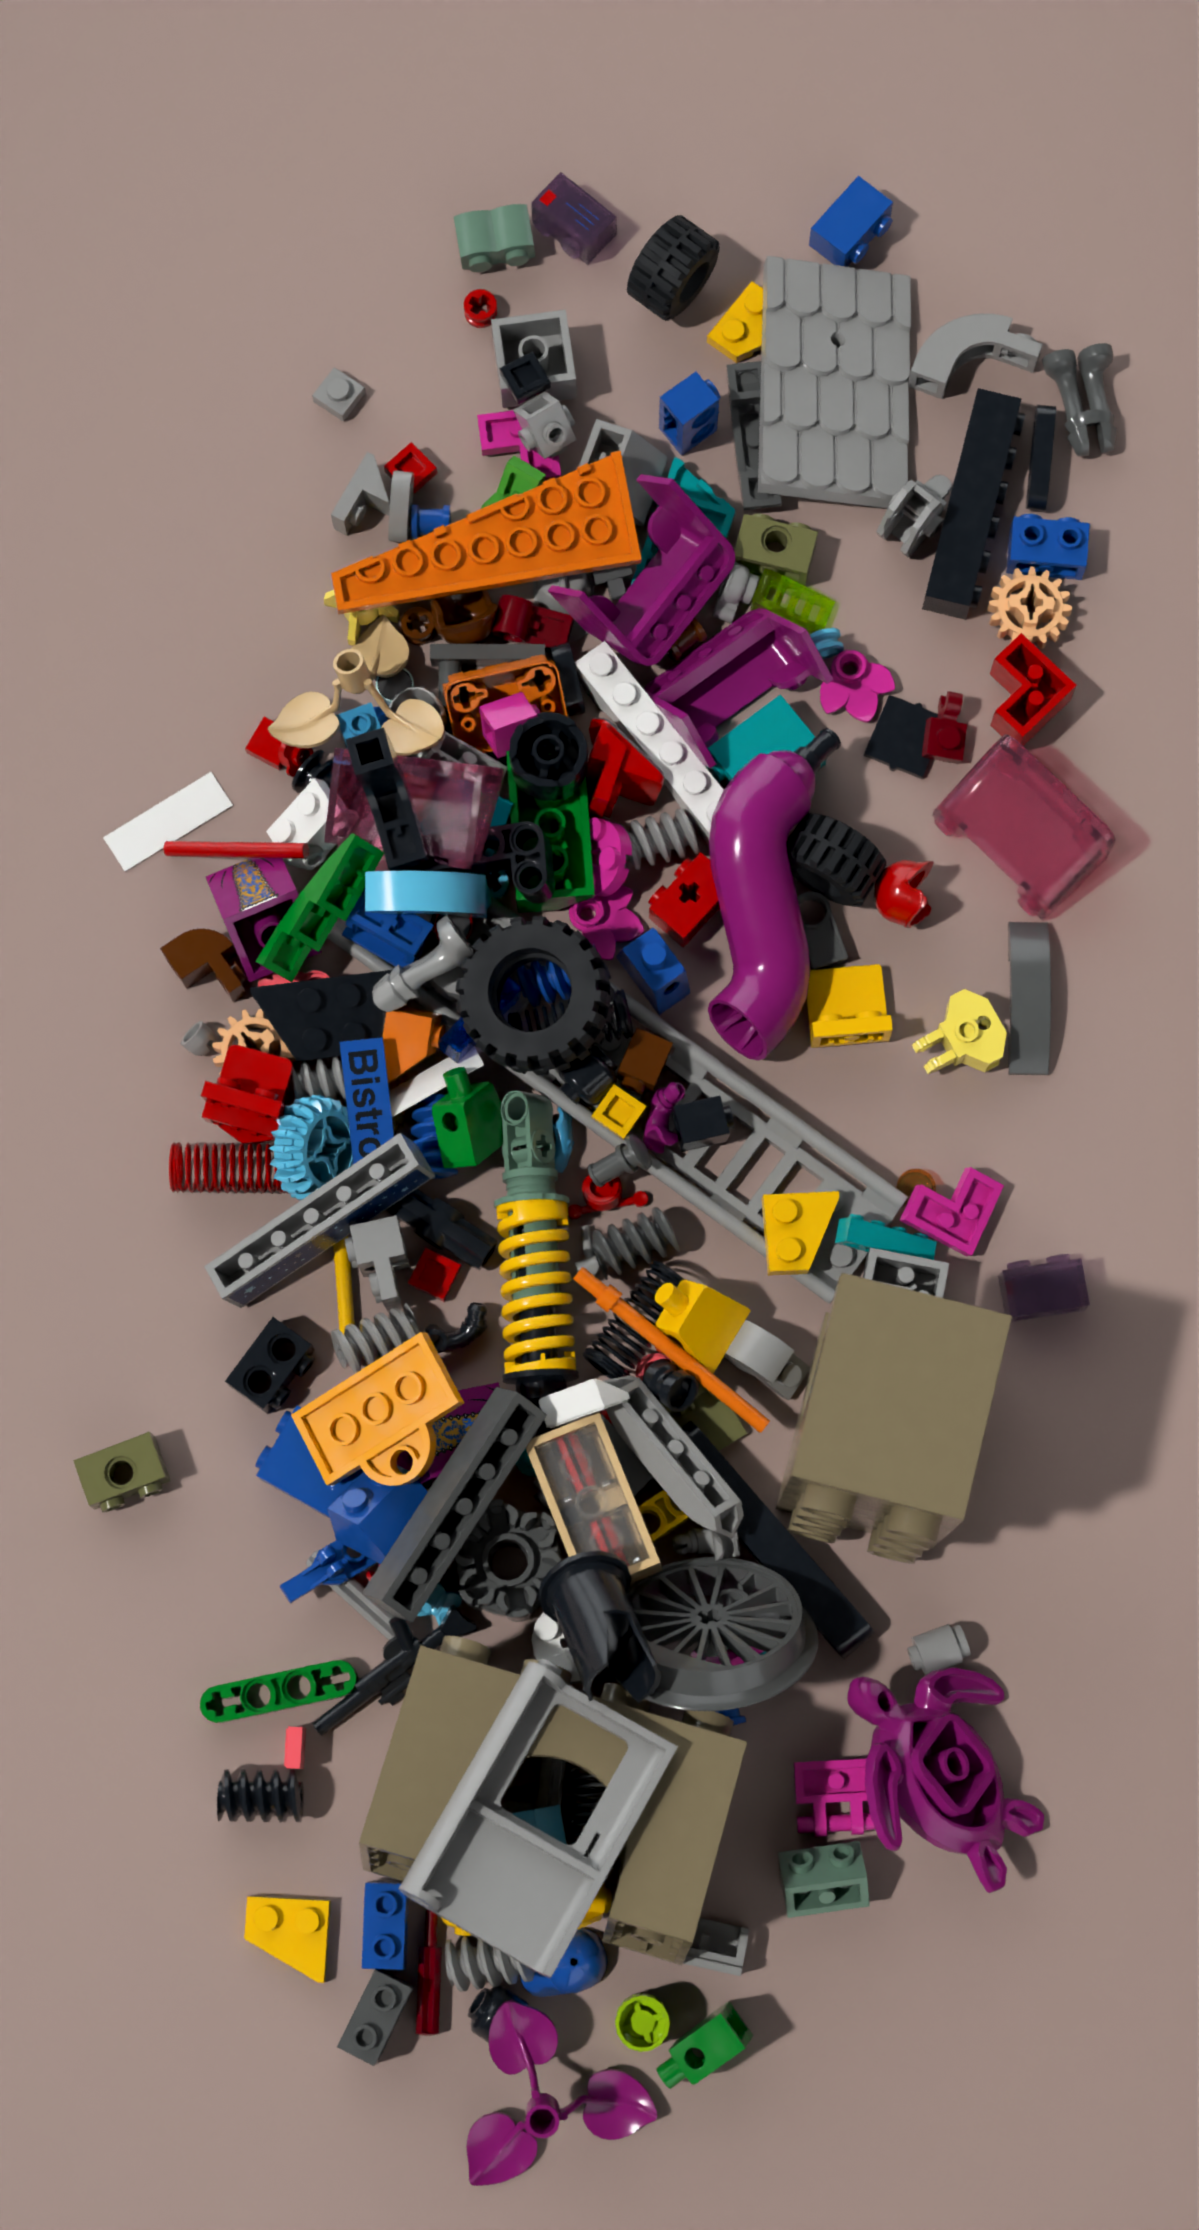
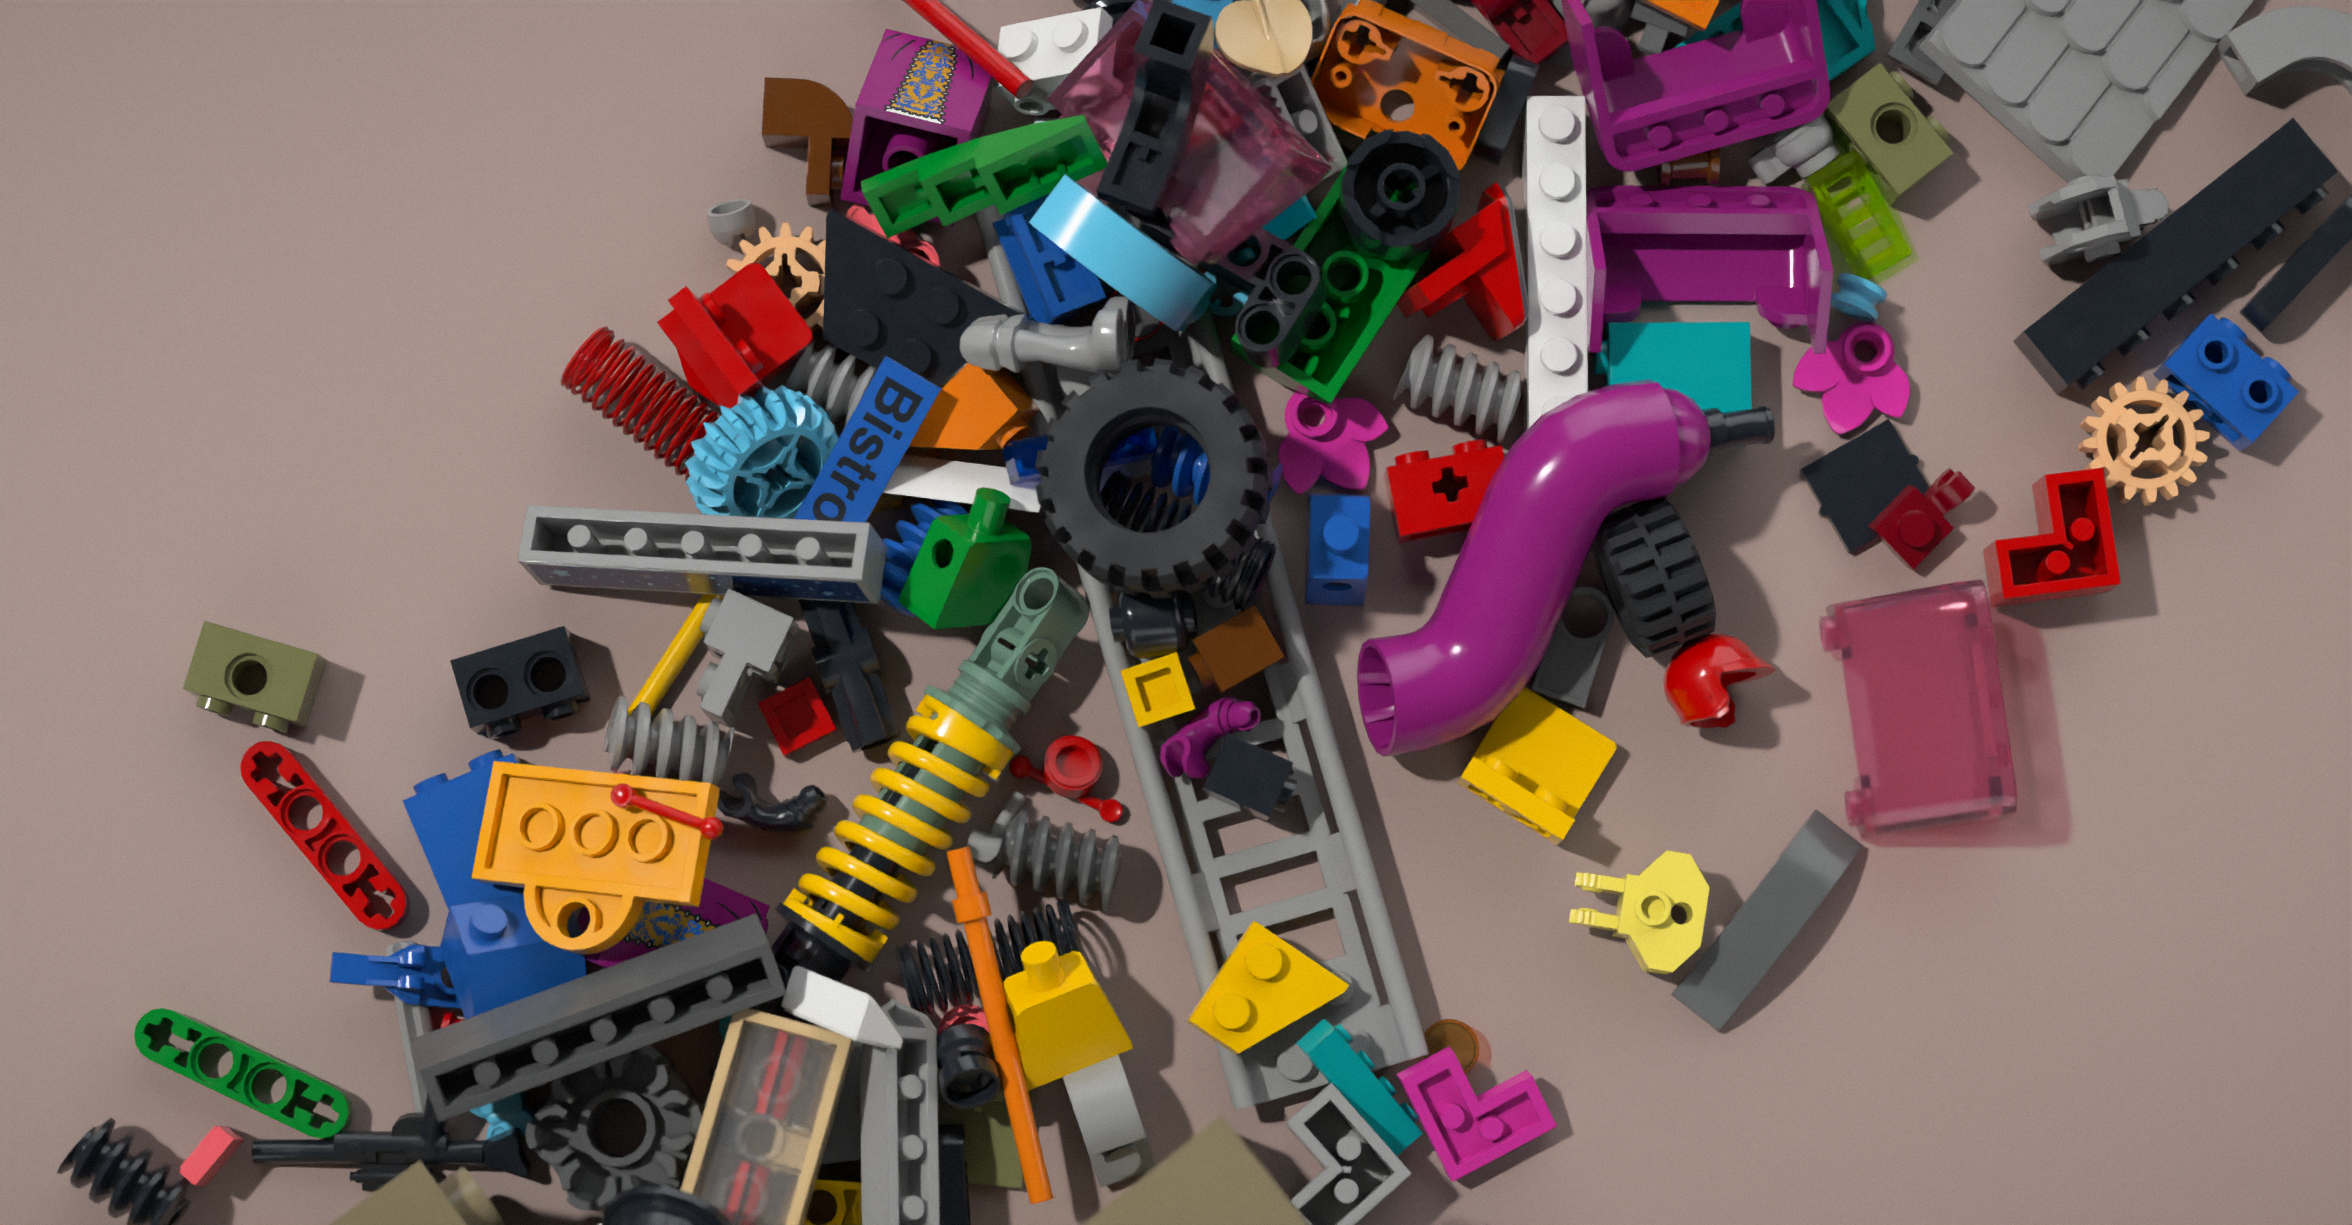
camera: 30 degrees right, 5 degrees up
dark pink brick [479,692,540,758] -> none
dark azure piece [552,1106,574,1174] -> none
dark grey pin [588,1133,652,1187] -> none
dark pink plate [589,817,632,897] -> none
none -> red beam [240,741,410,931]
none -> red hinge [610,783,723,840]

